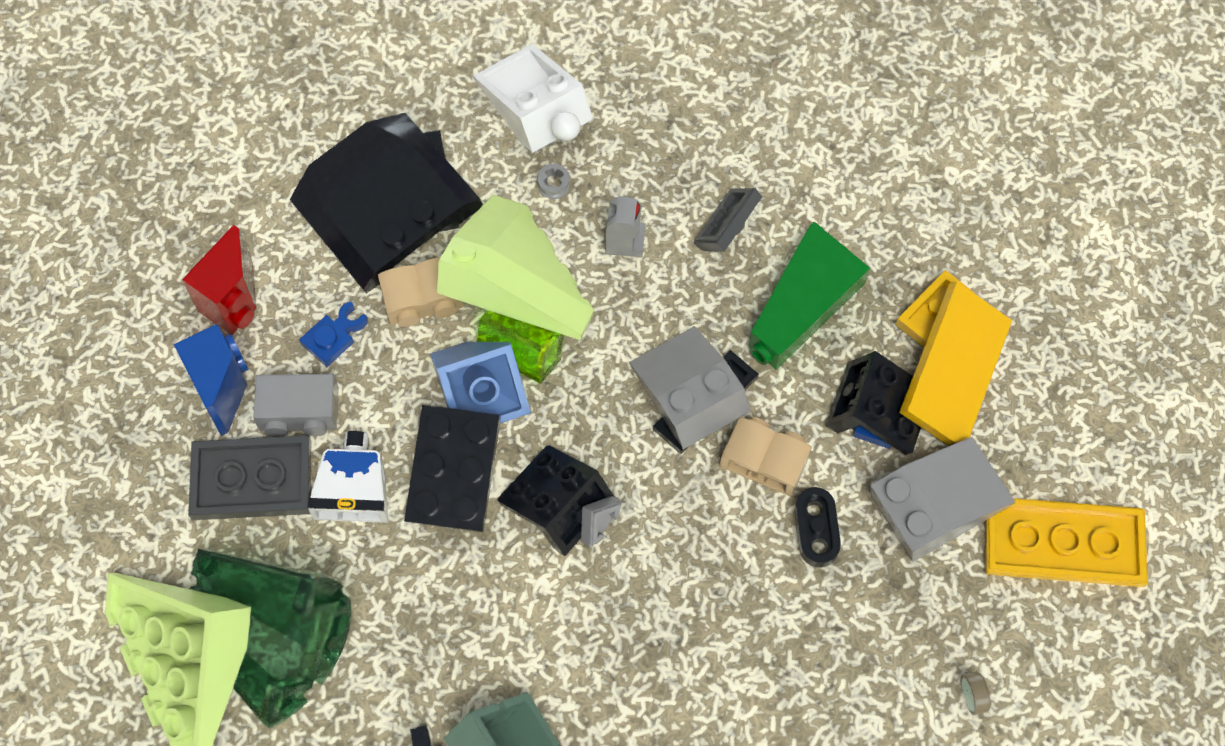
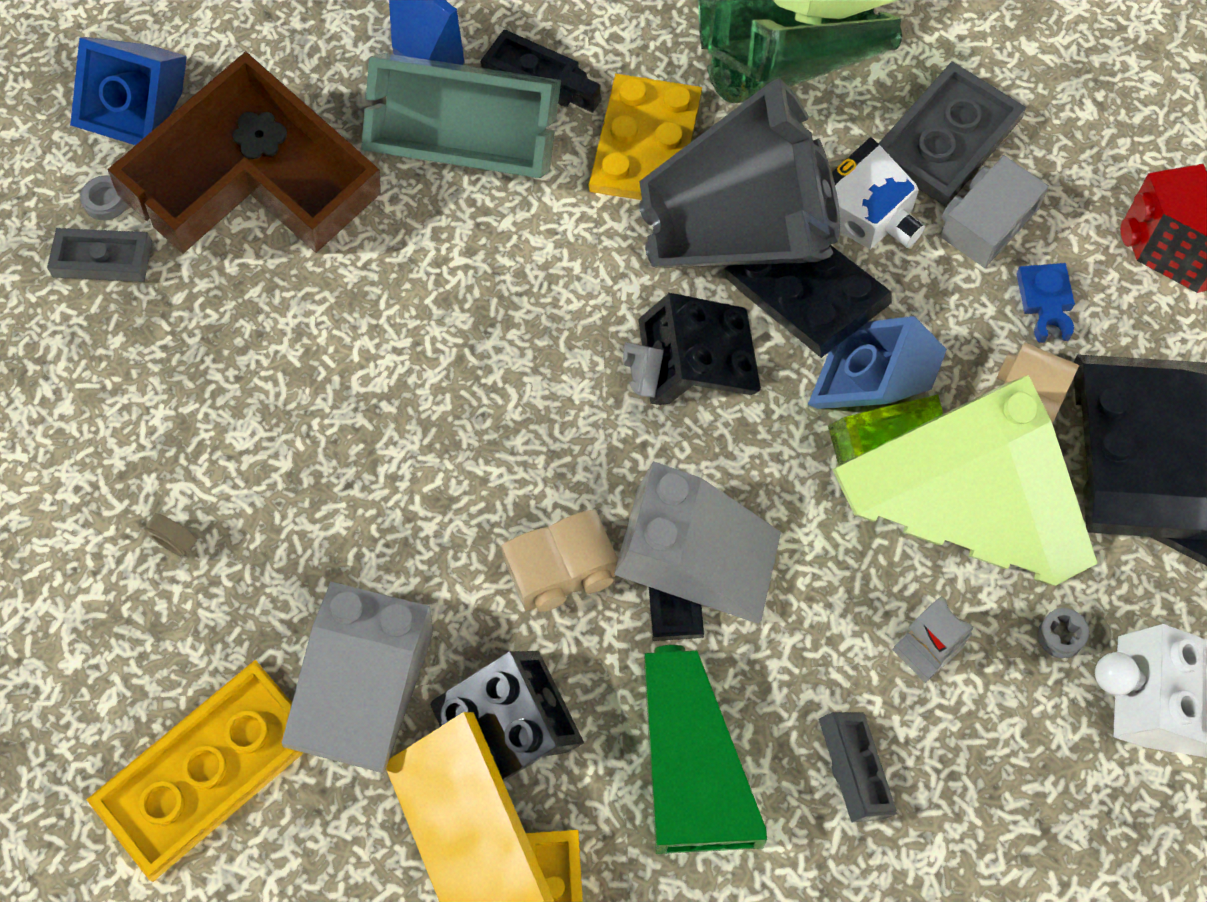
camera: 135 degrees right, 0 degrees up
blue slope [174,324,249,436] -> none
black plate [795,487,841,567] -> none
none -> yellow plate [589,73,702,200]
none -> dark grey cone [639,78,840,268]

